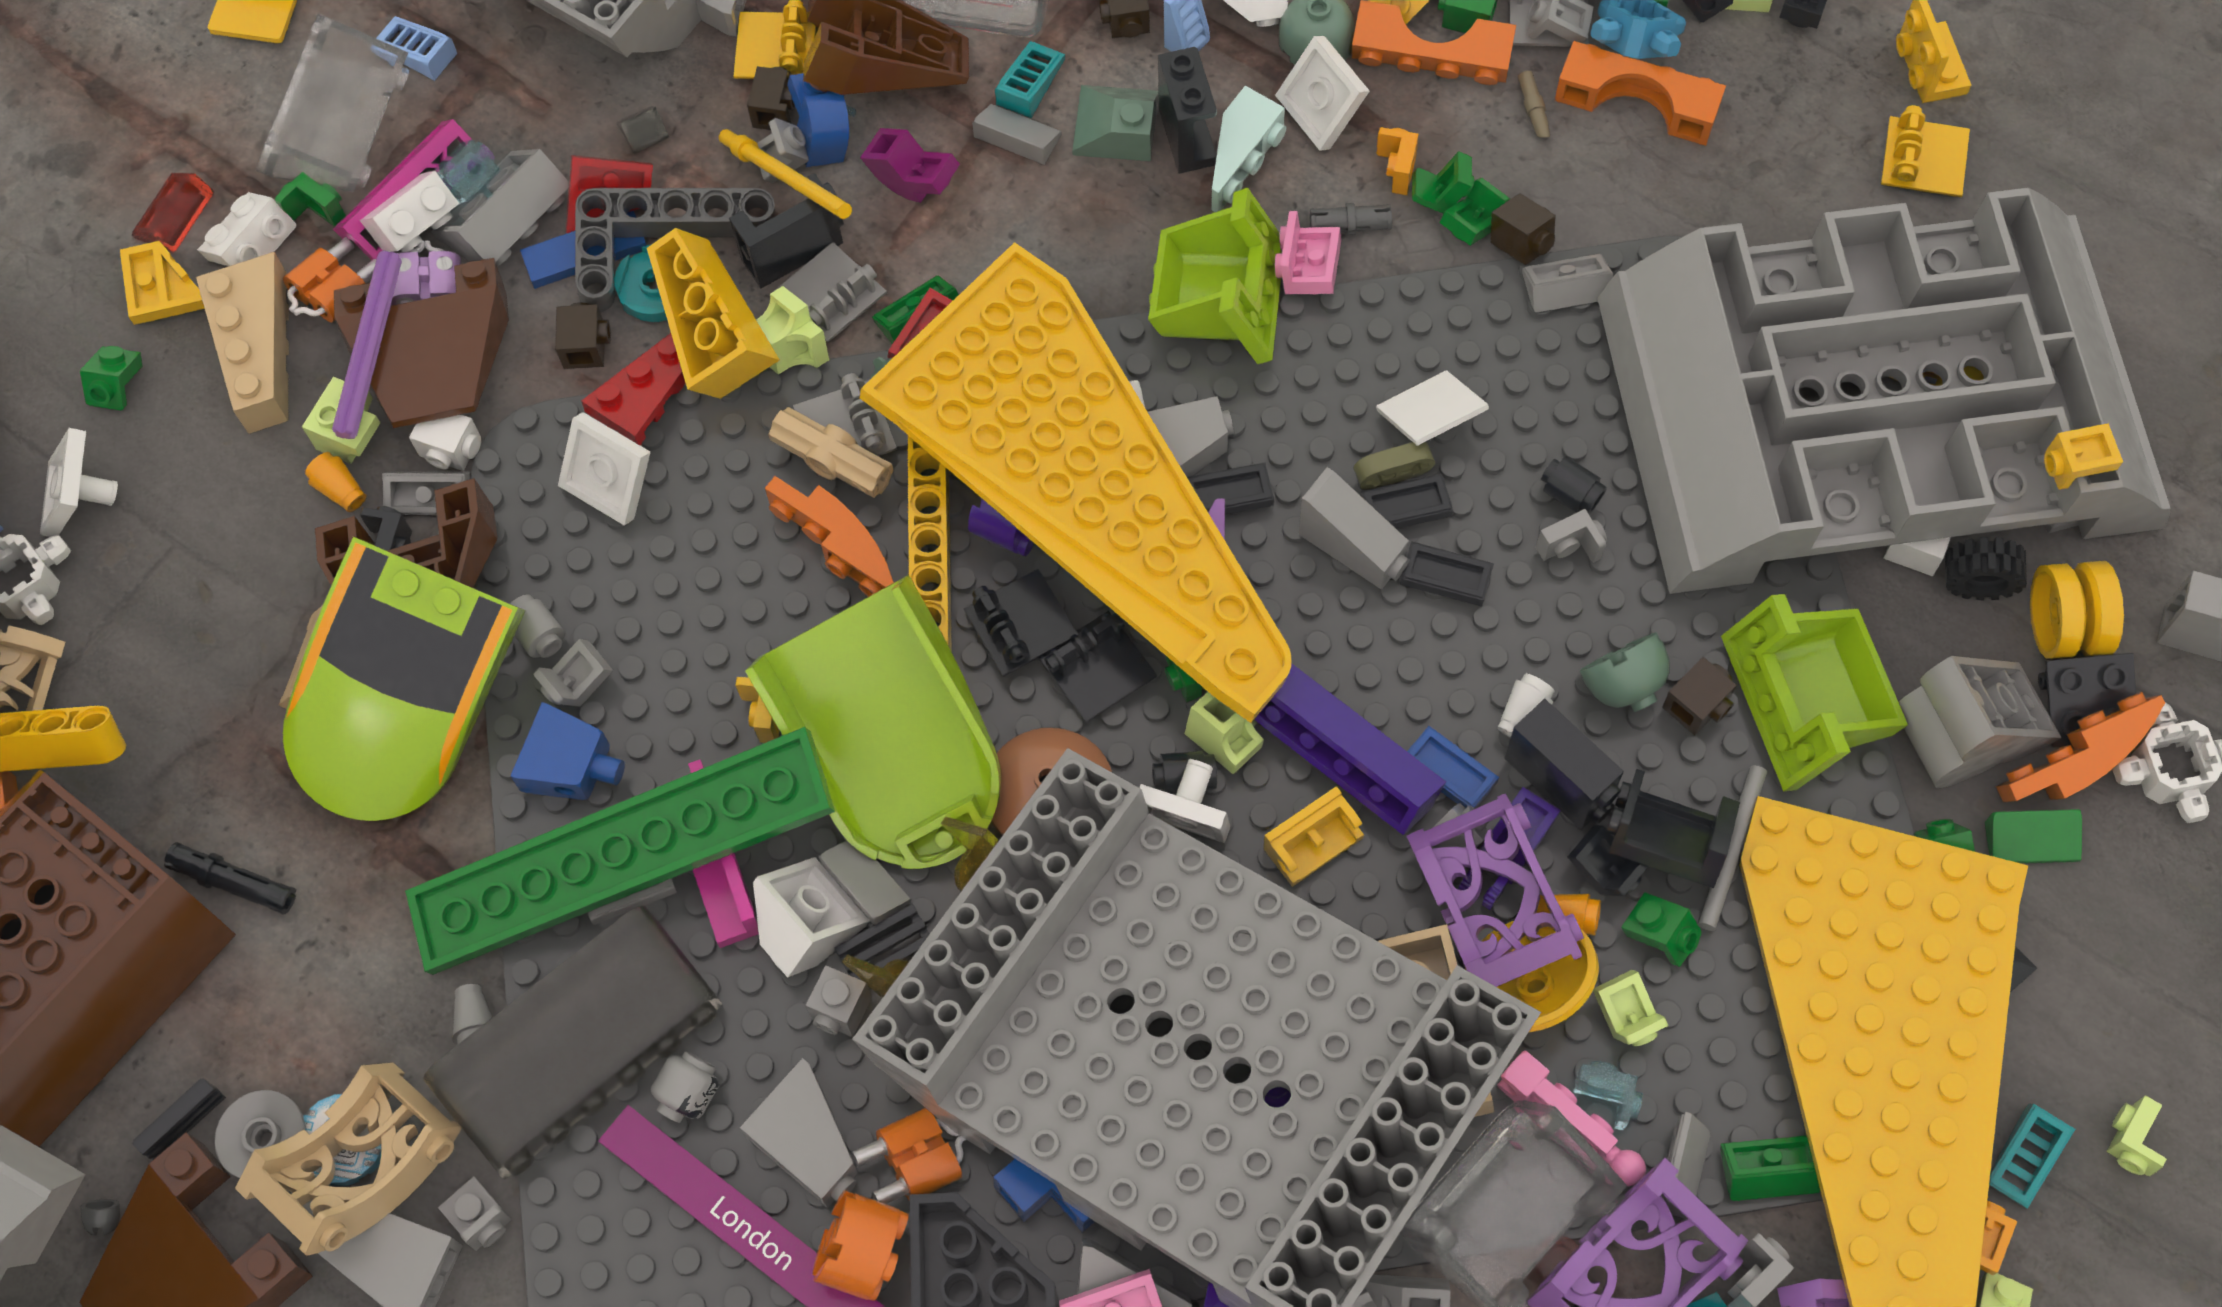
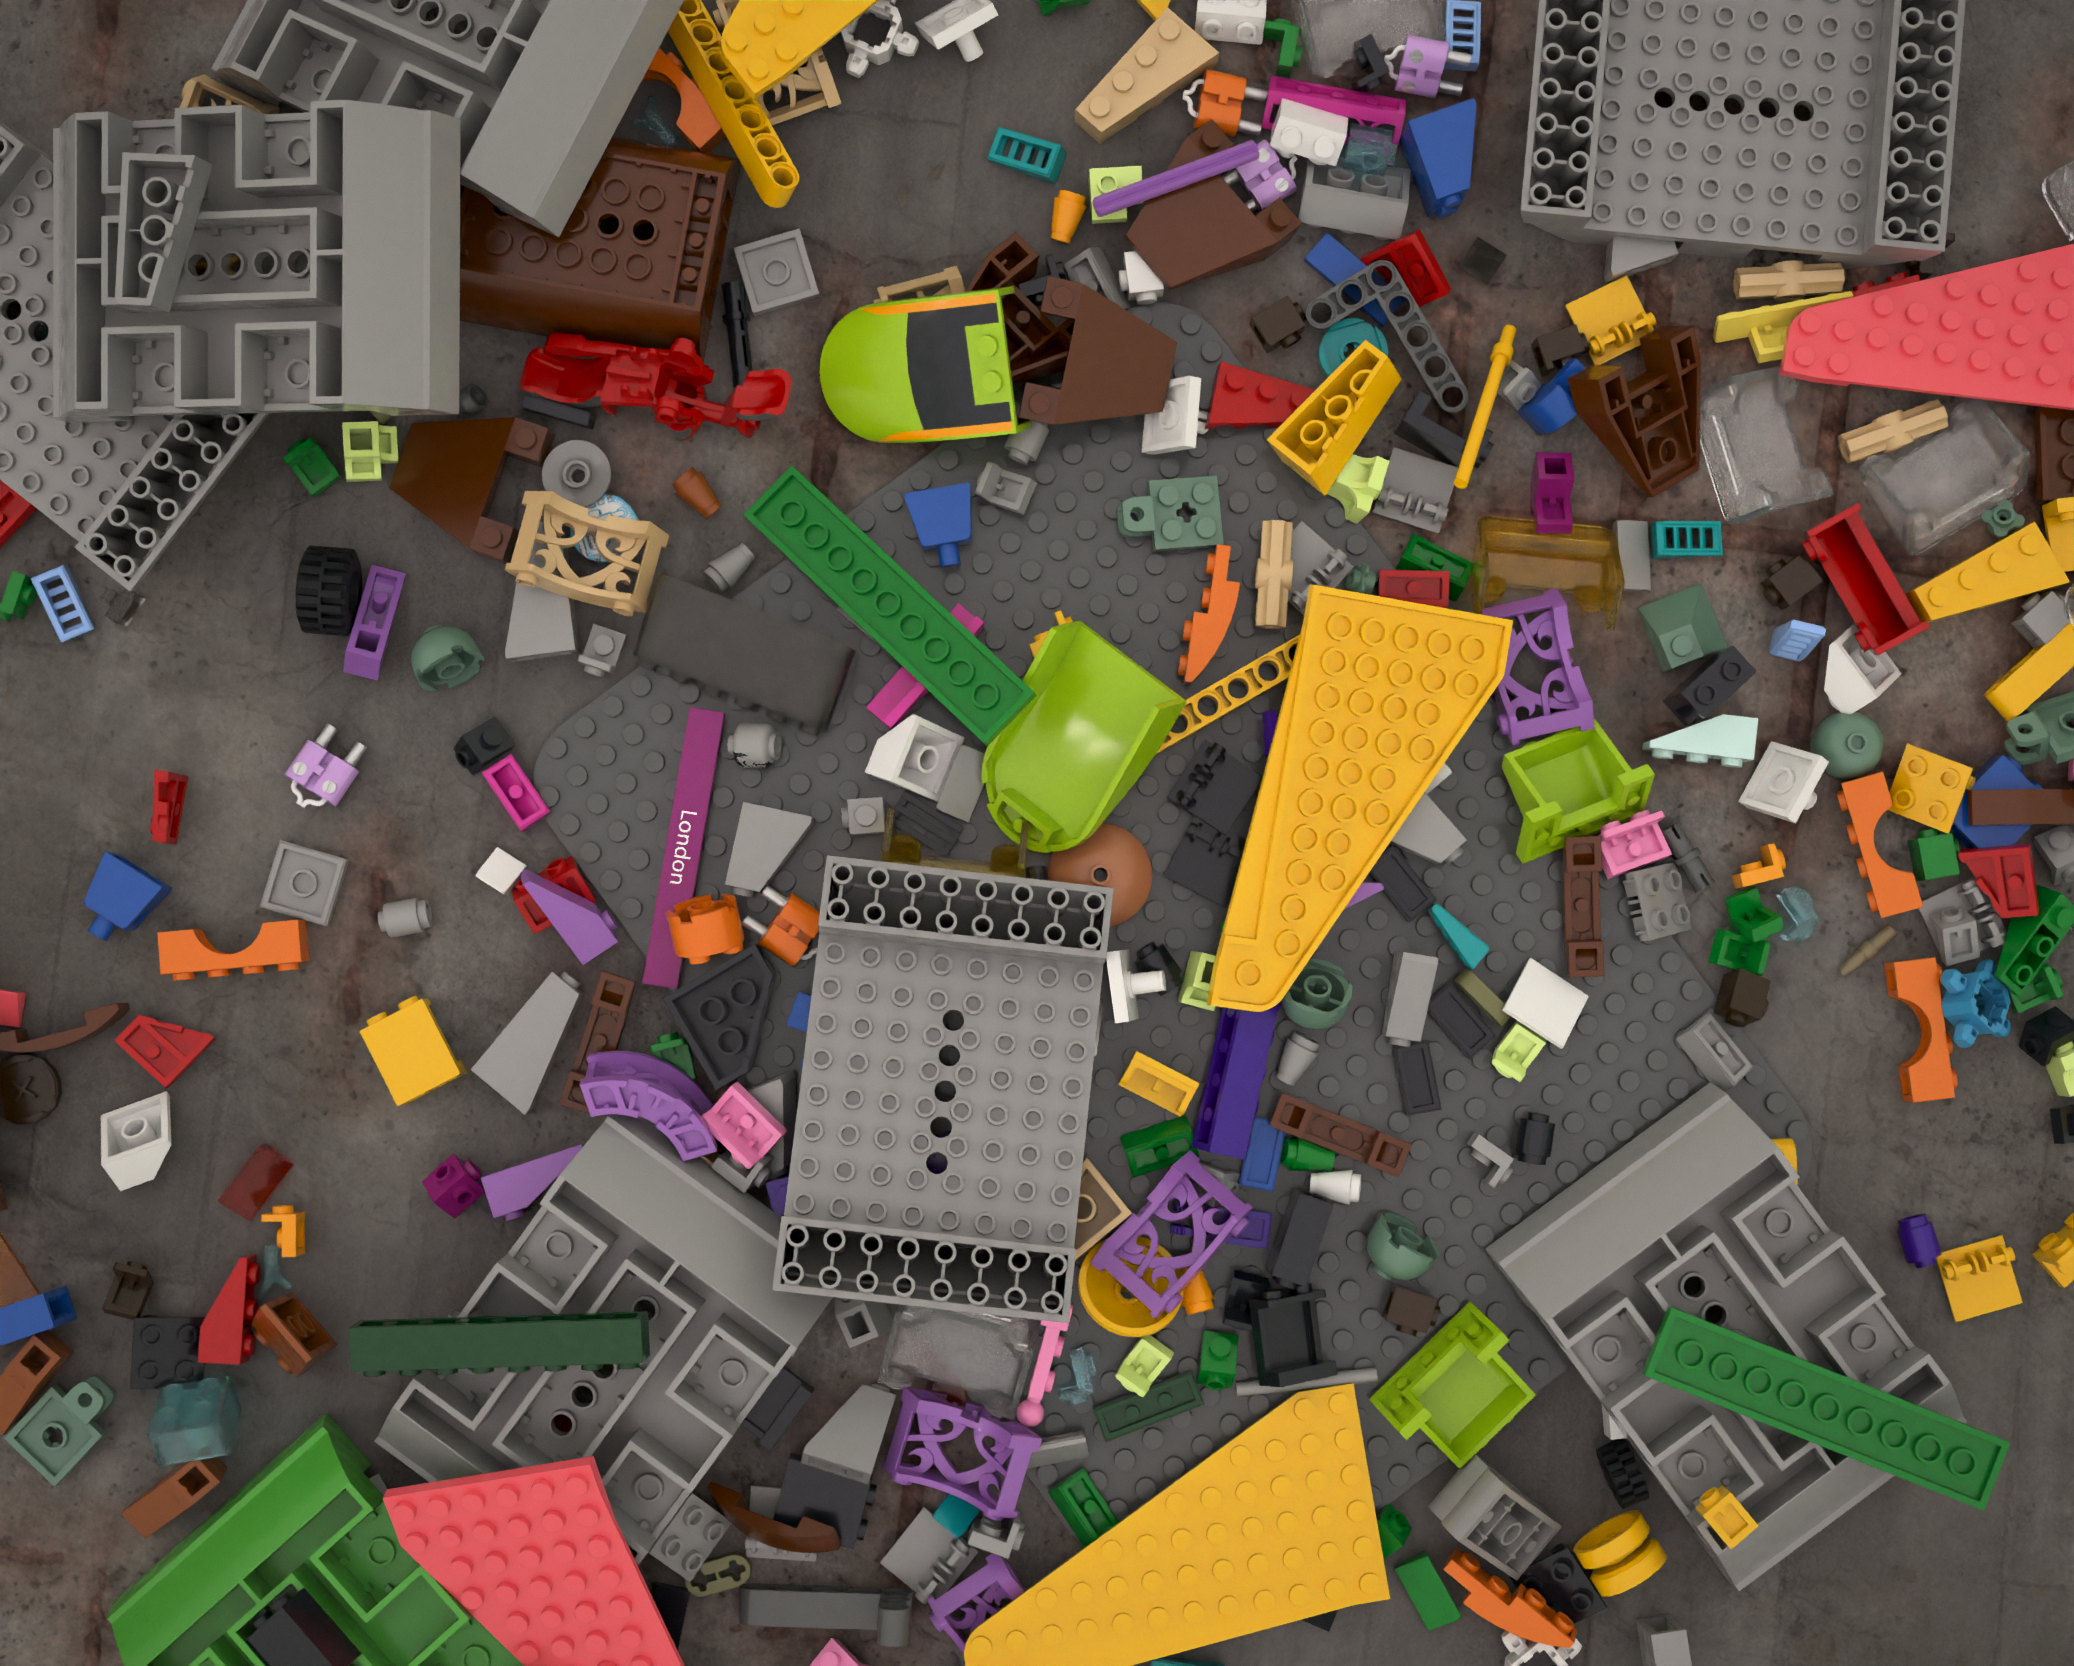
camera: 55 degrees right, 20 degrees up
none -> red piece [520,332,792,440]
none -> dark orange cone [672,467,722,519]
none -> light grey tile [734,228,820,316]
none -> teal slope [987,127,1067,184]
none -> reddish brown wedge [1018,276,1177,425]
none -> dark green tile [1093,1370,1204,1442]
none -> sand green plate [1116,475,1224,552]
none -> green slope [1120,1116,1199,1178]
none -> reddish brown slope [1268,1092,1412,1177]
none -> light grey cone [1275,1031,1320,1086]
none -> green cone [1280,1136,1335,1172]
none -> sand green cylinder [1281,959,1353,1030]
none -> black bracket [1351,33,1390,92]
none -> lavender piece [1384,35,1471,99]
none -> blue slope [1399,98,1477,218]
none -> teal slope [1427,904,1490,970]
none -> clear yellow windscreen [1471,516,1625,630]
none -> medium lavender fence [1476,588,1595,746]
none -> yellowish green bracket [1491,1020,1547,1082]
none -> reddish brown slope [1562,835,1604,978]
none -> light grey hinge [1623,862,1692,942]
none -> green plate [1642,1305,2011,1511]
none -> clear light blue bracket [1777,886,1821,943]
none -> dark purple brick [1897,1214,1942,1268]

